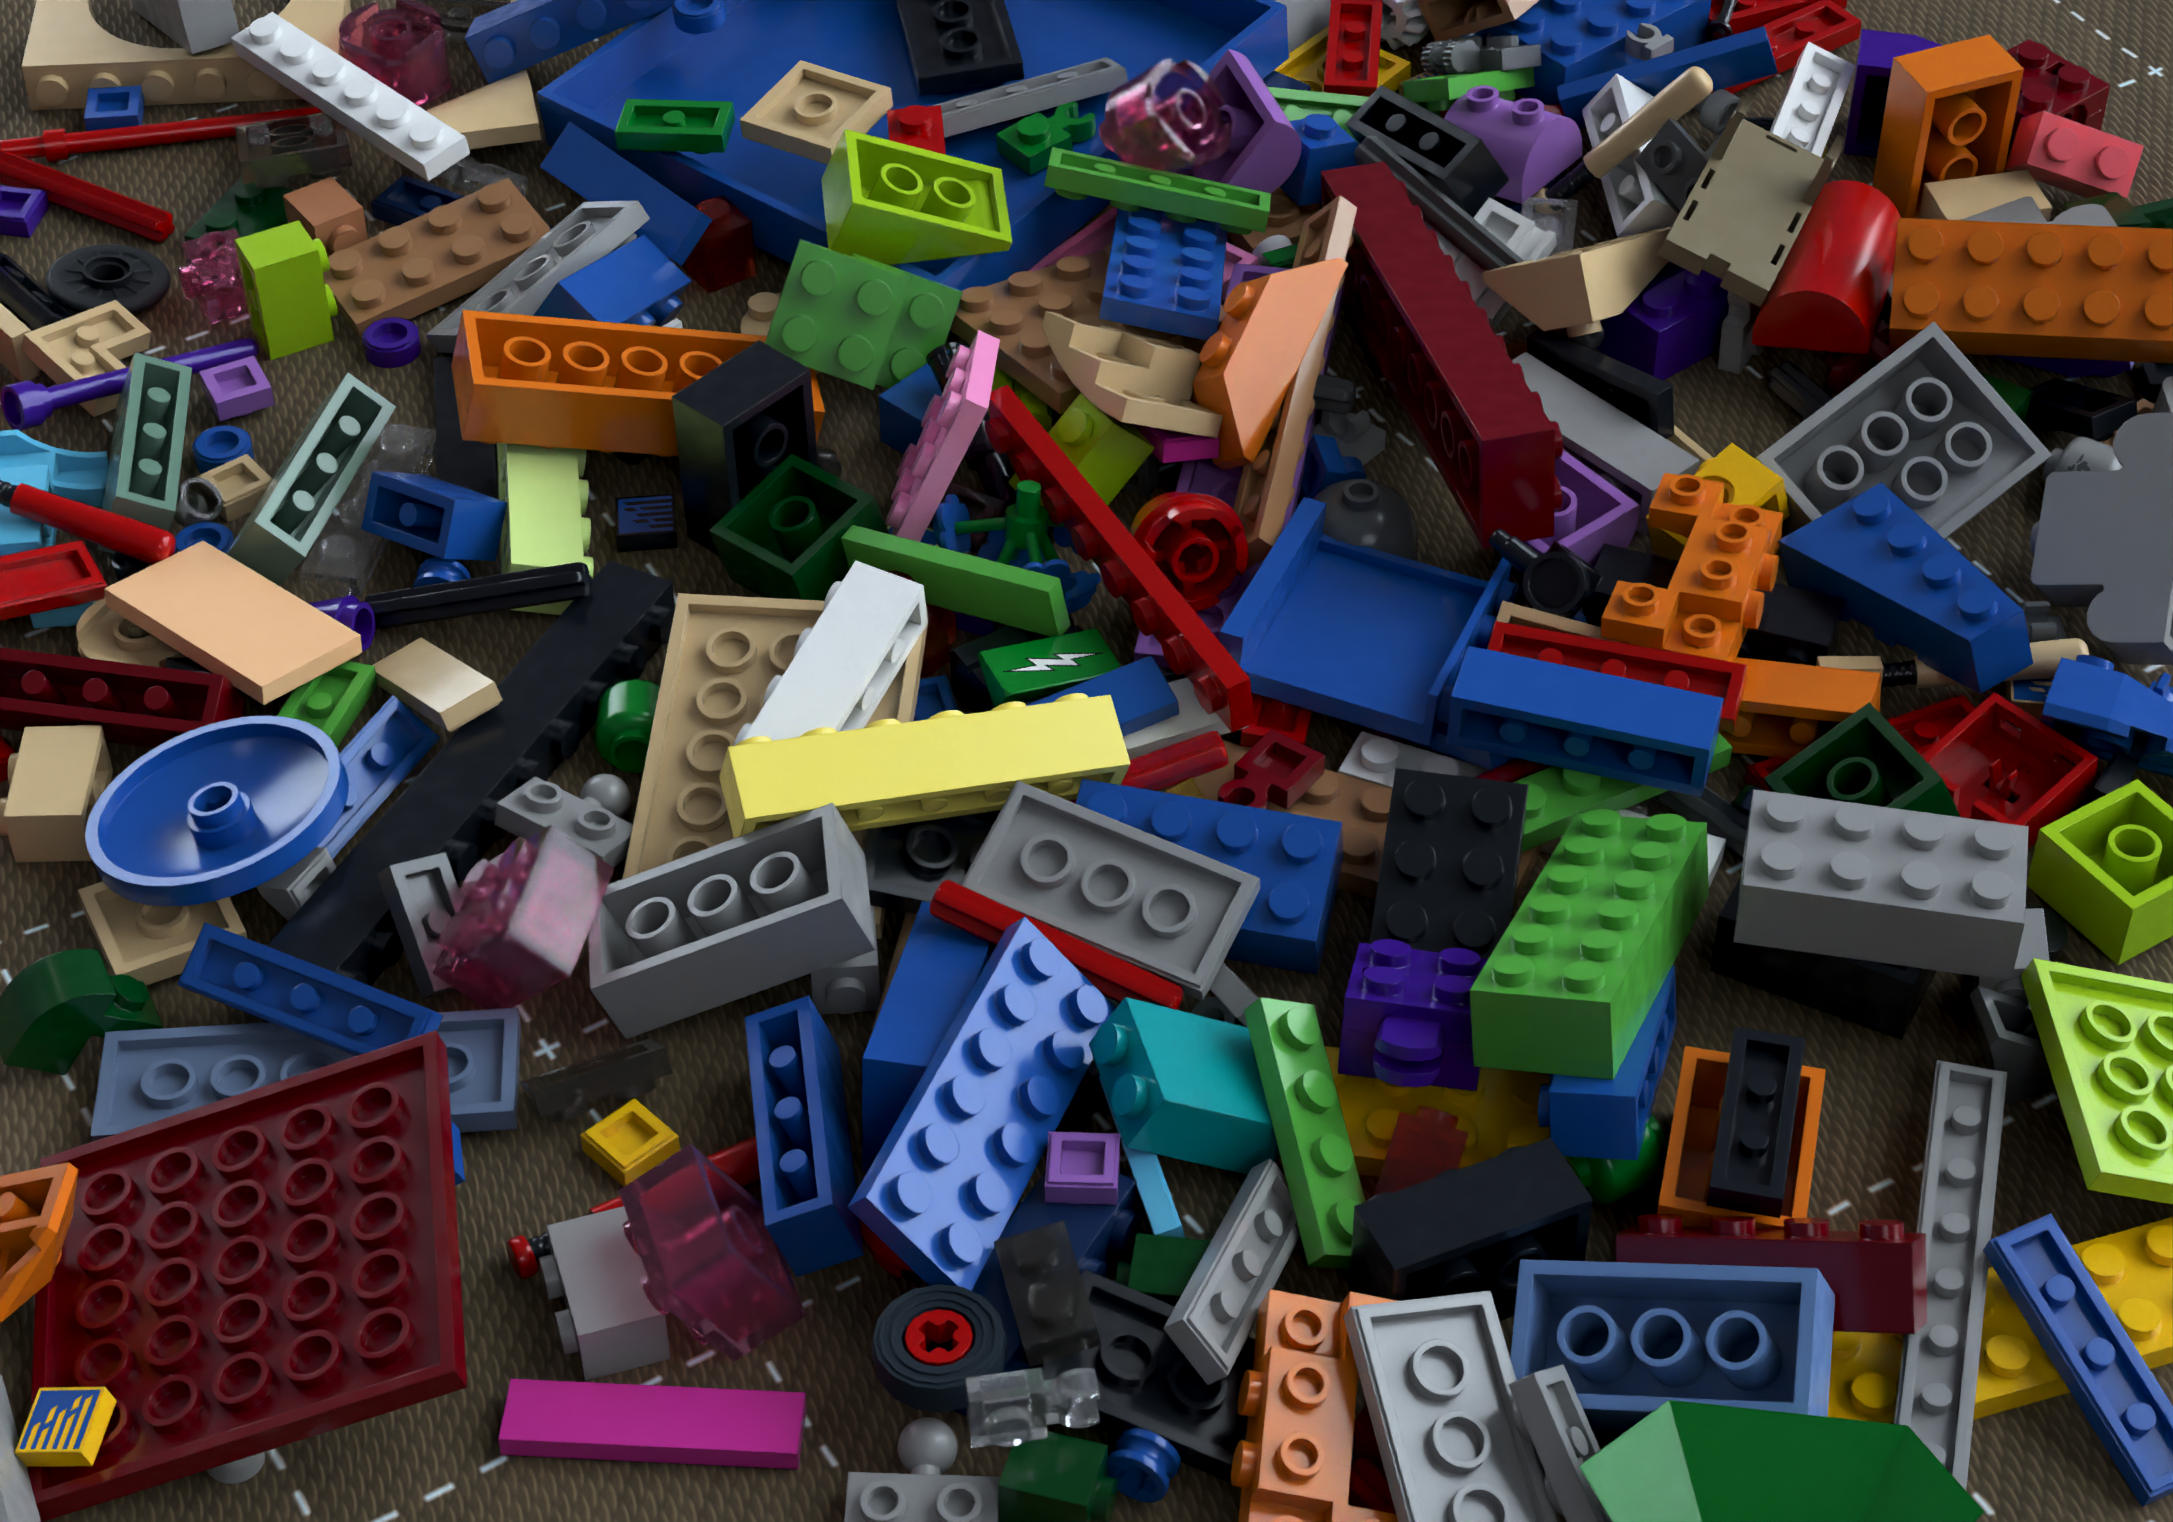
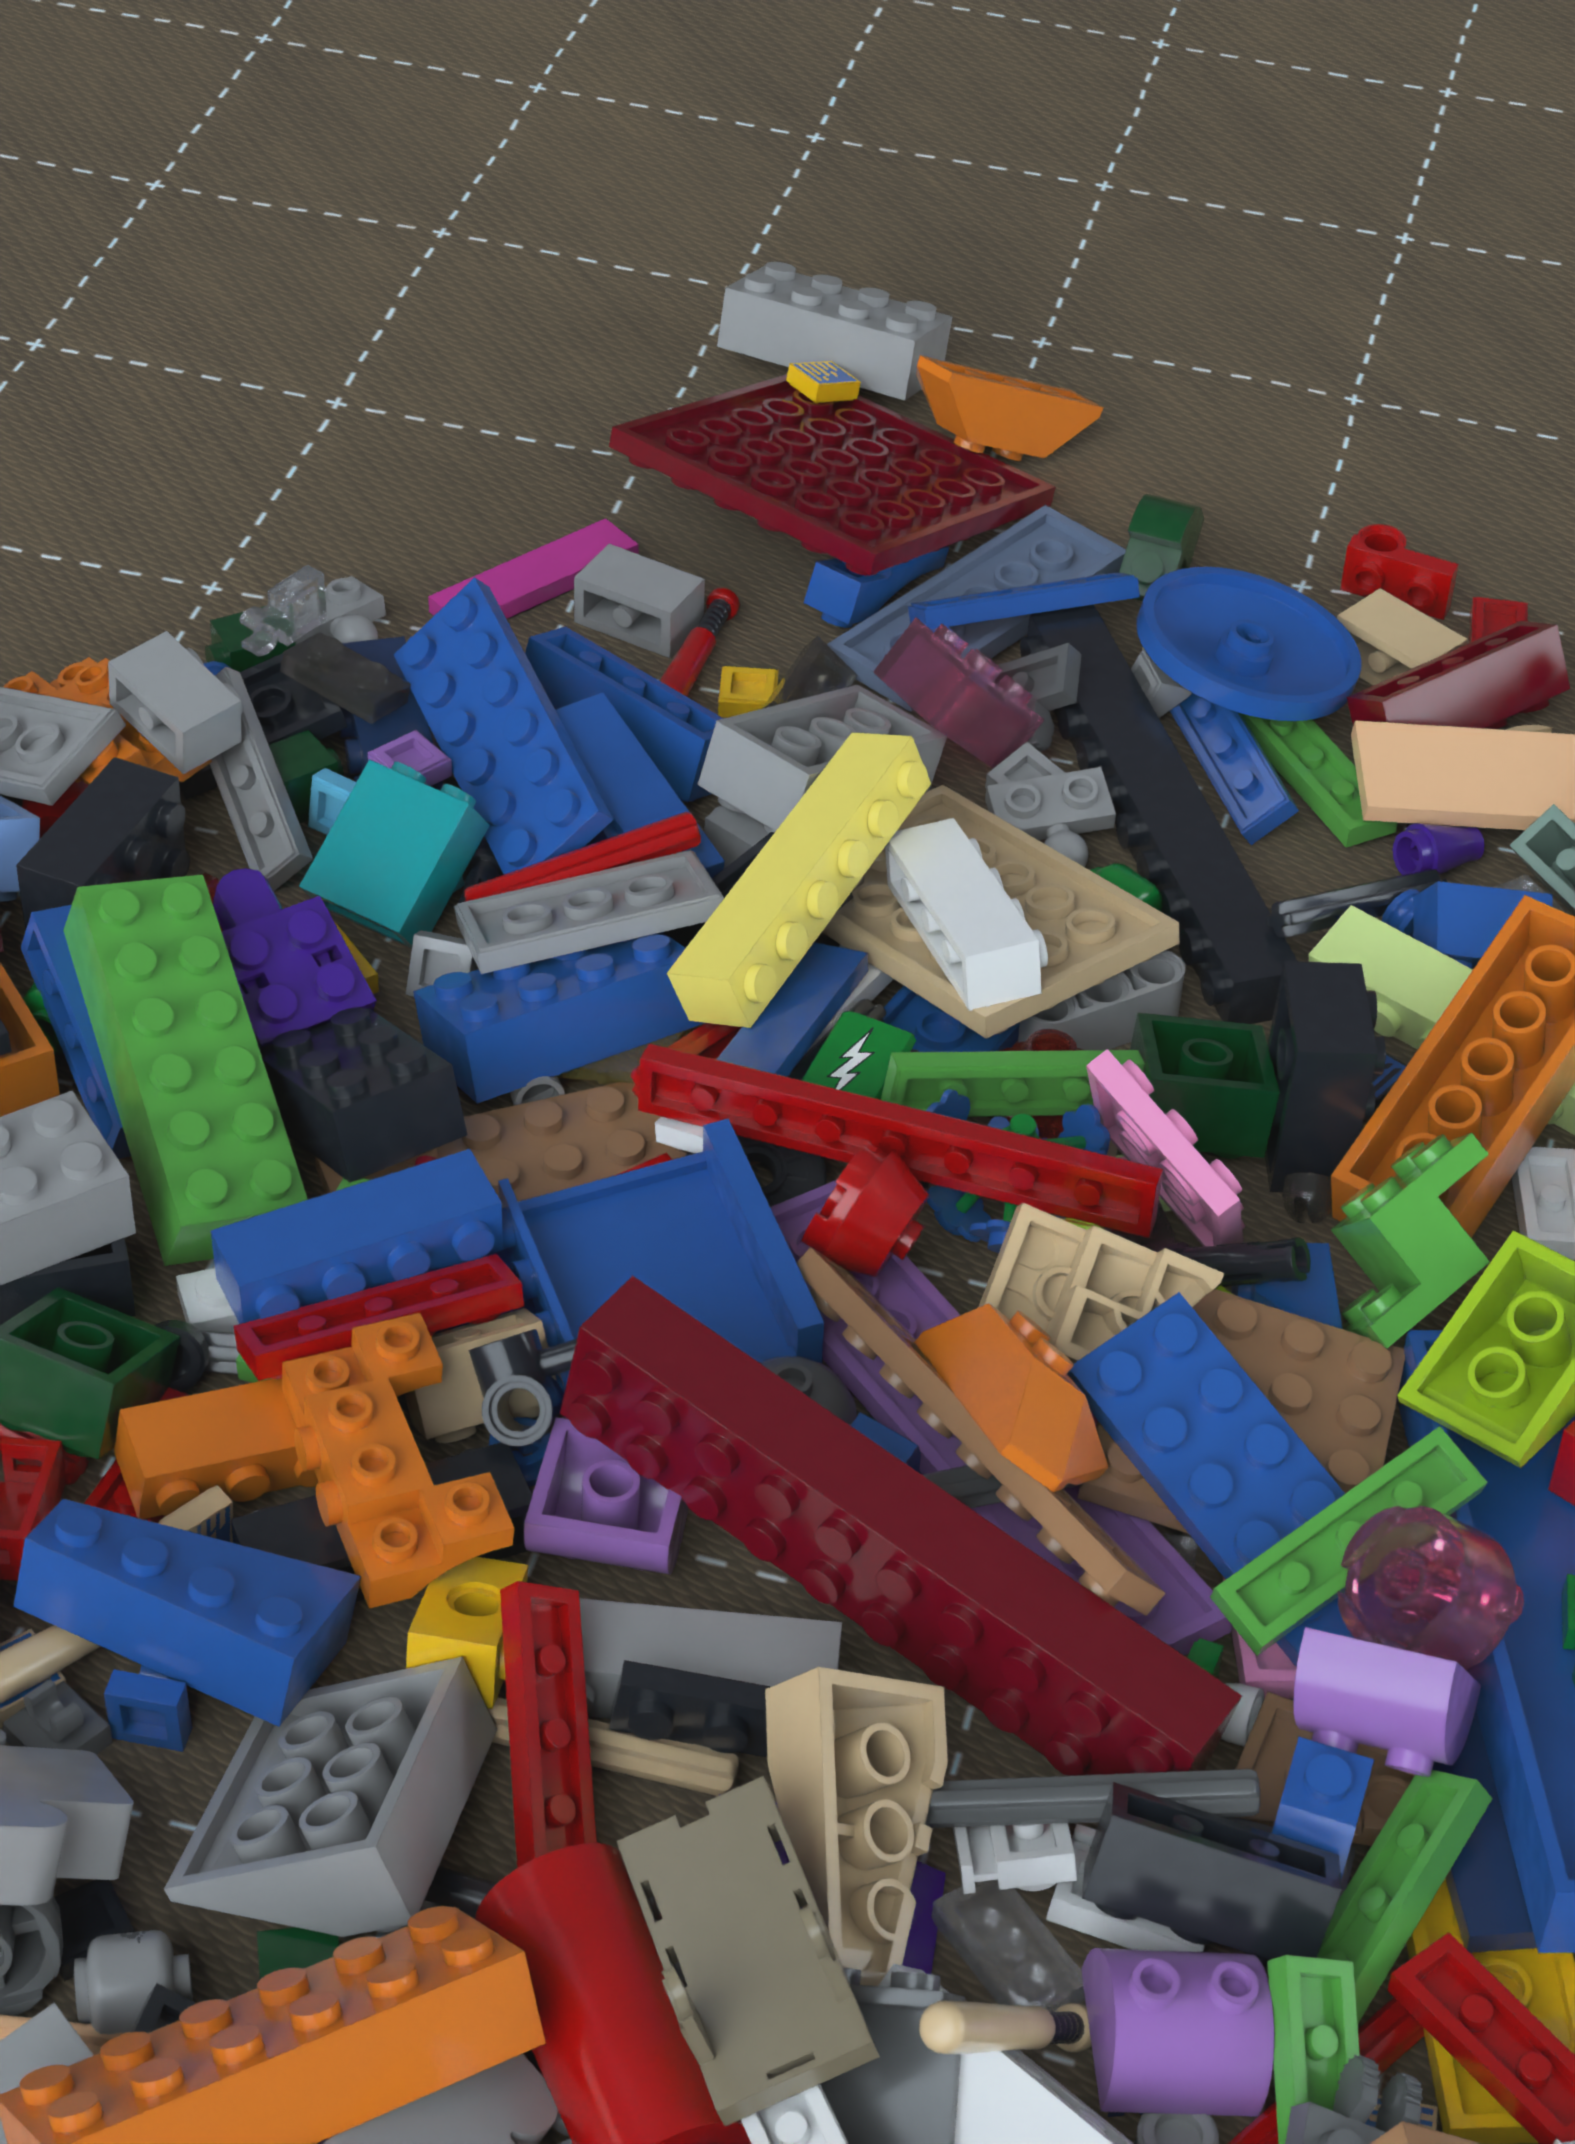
camera: 135 degrees right, 0 degrees up
tan tile [371,637,503,732] -> none
clear pink brick [619,1144,806,1362] -> none
black bush [871,1284,1007,1412] -> none
dark red plate [1217,729,1325,810] -> none
bright green plate [1244,997,1366,1270] -> none
none -> light grey brick [108,631,243,774]
none -> red plate [500,1581,597,1868]

